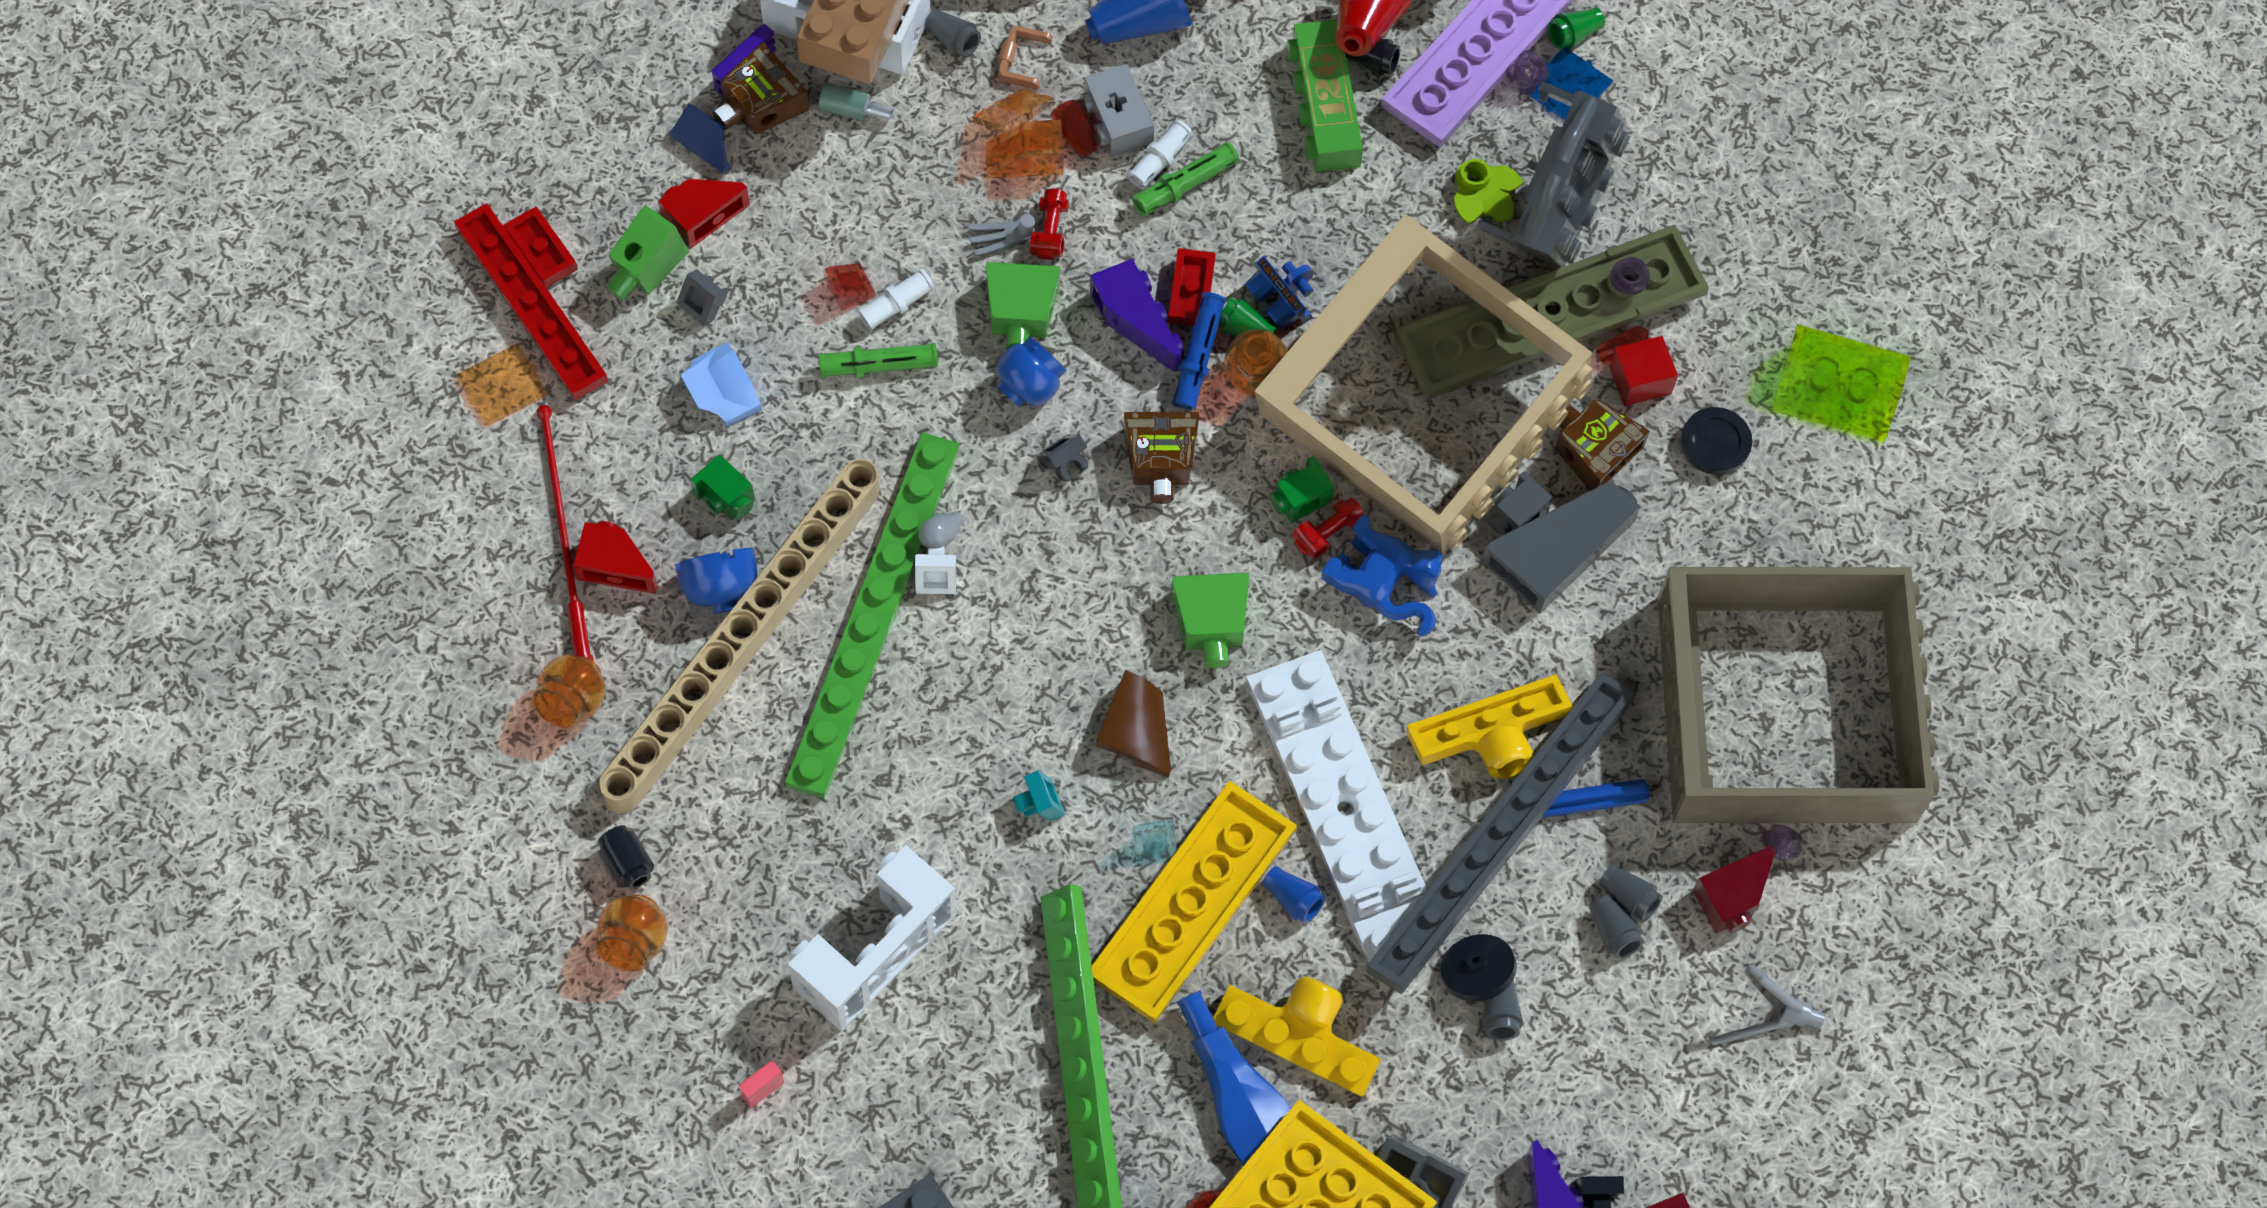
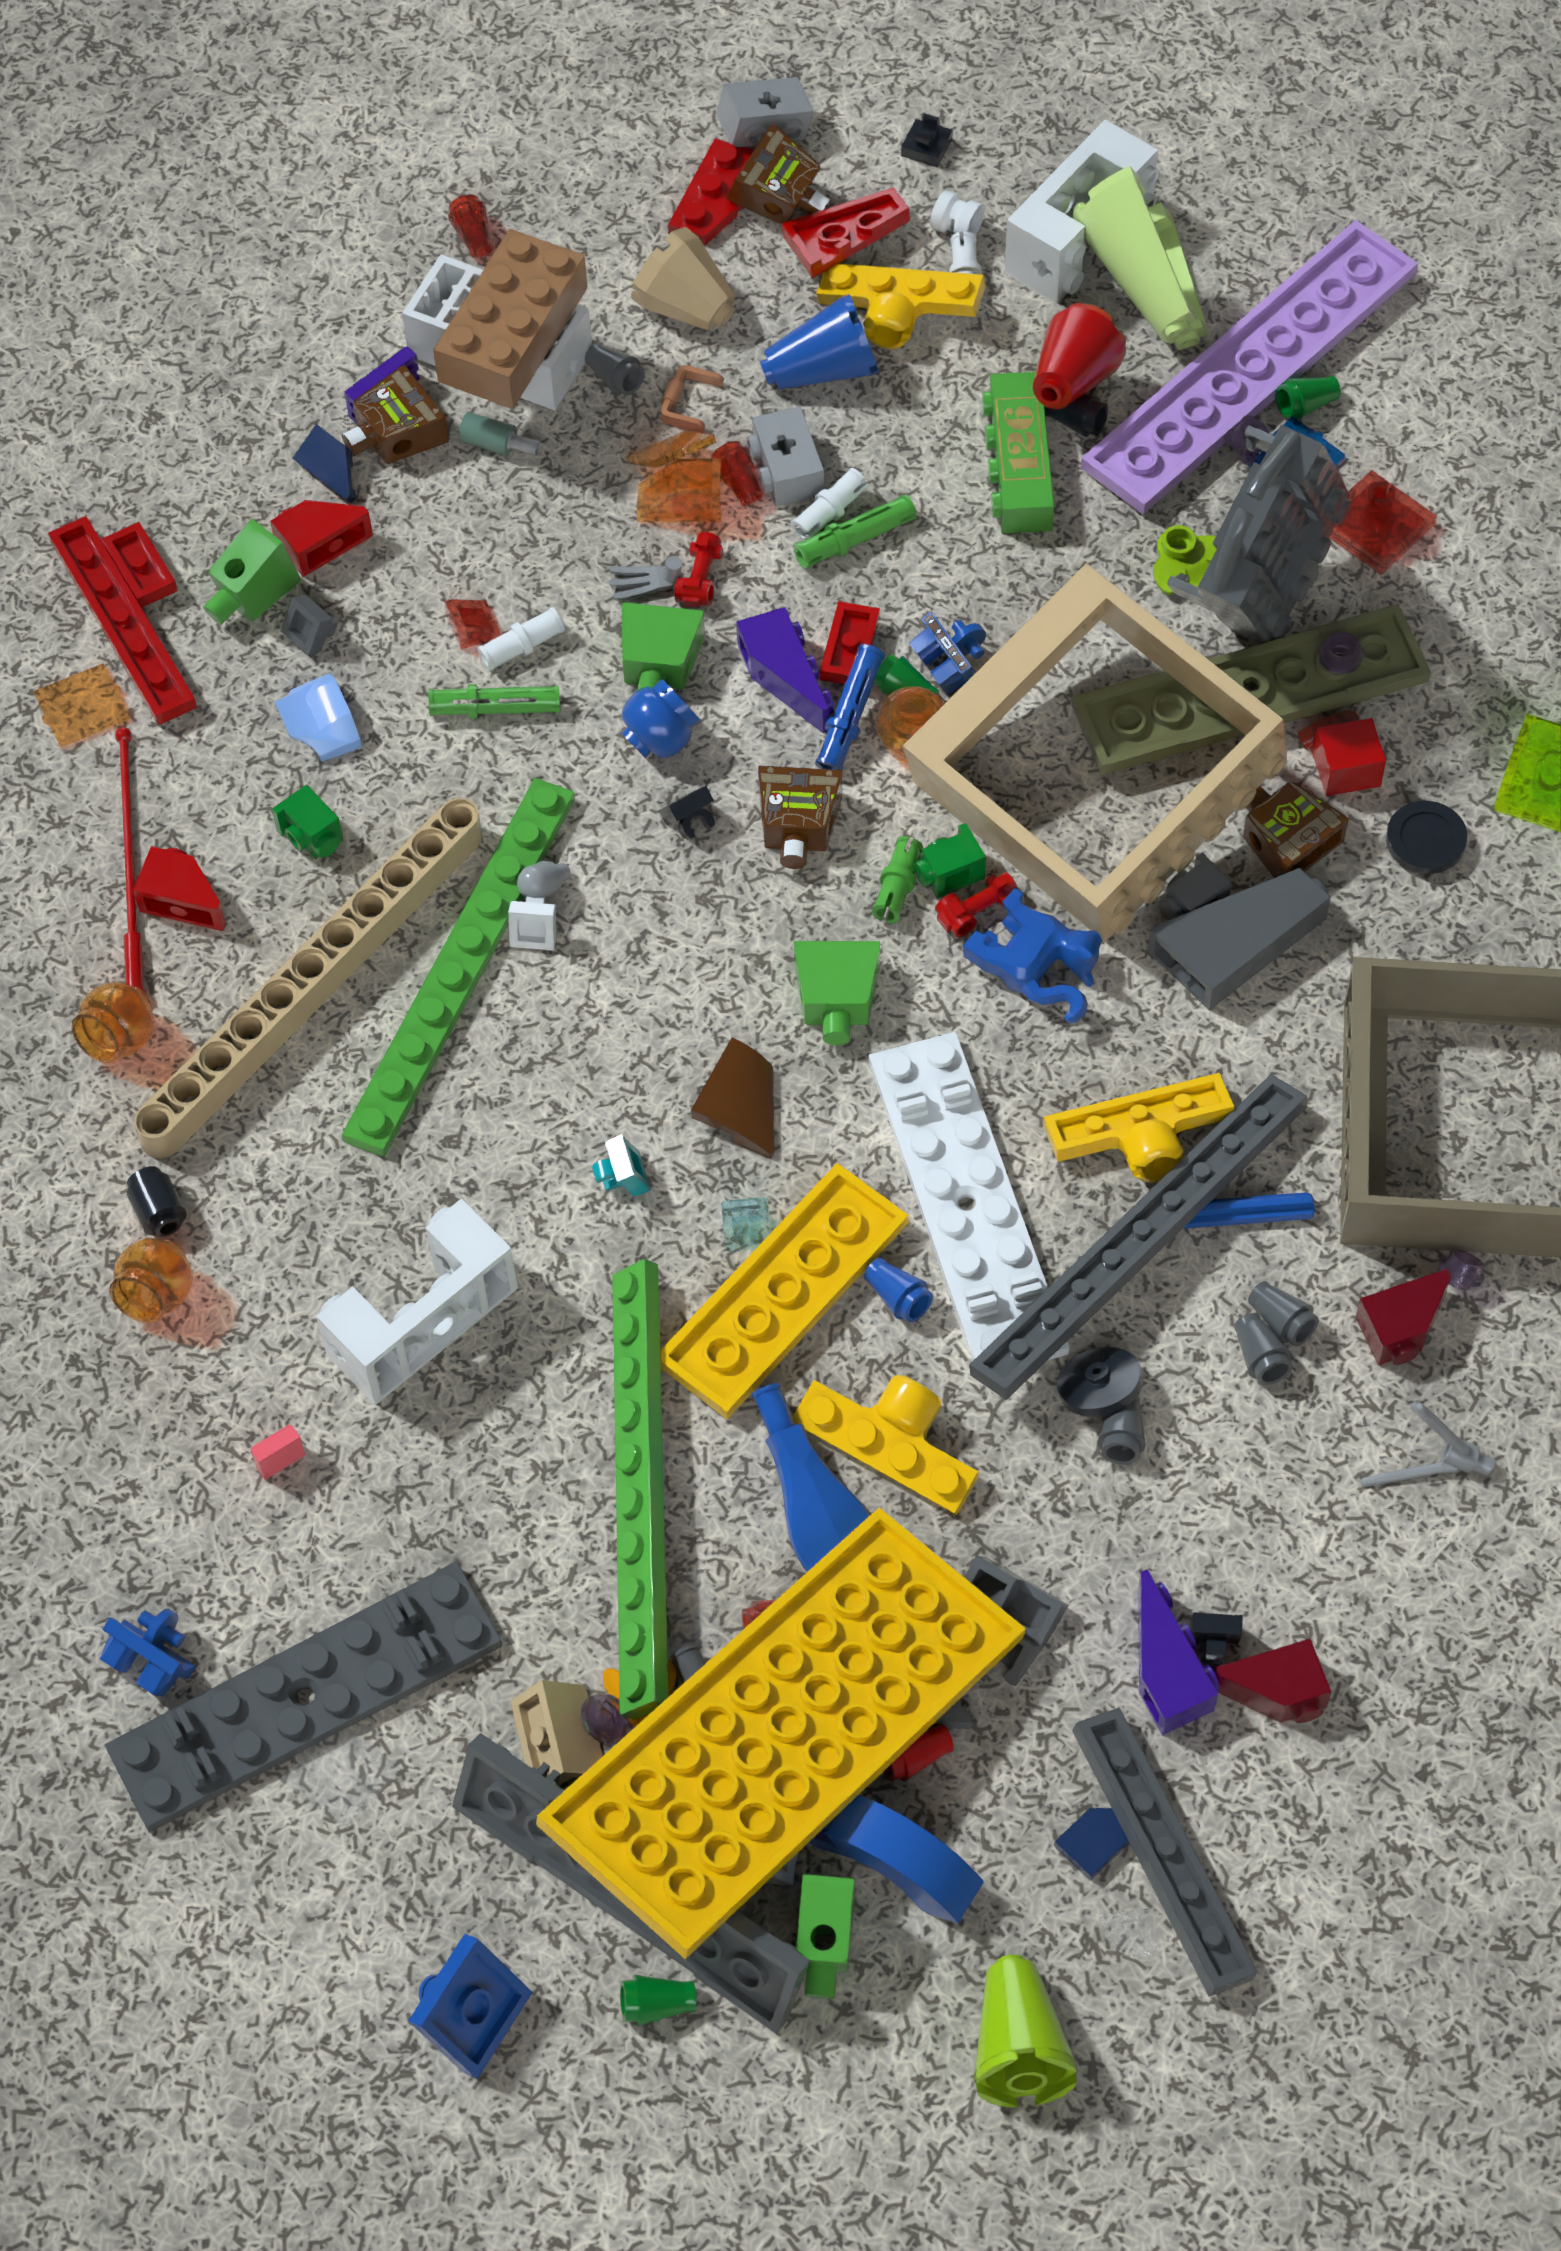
camera: 10 degrees right, 5 degrees down
blue cylinder [674,548,757,614] -> none
none -> bright green pin [872,836,923,923]
none -> clear red tile [1330,470,1437,575]

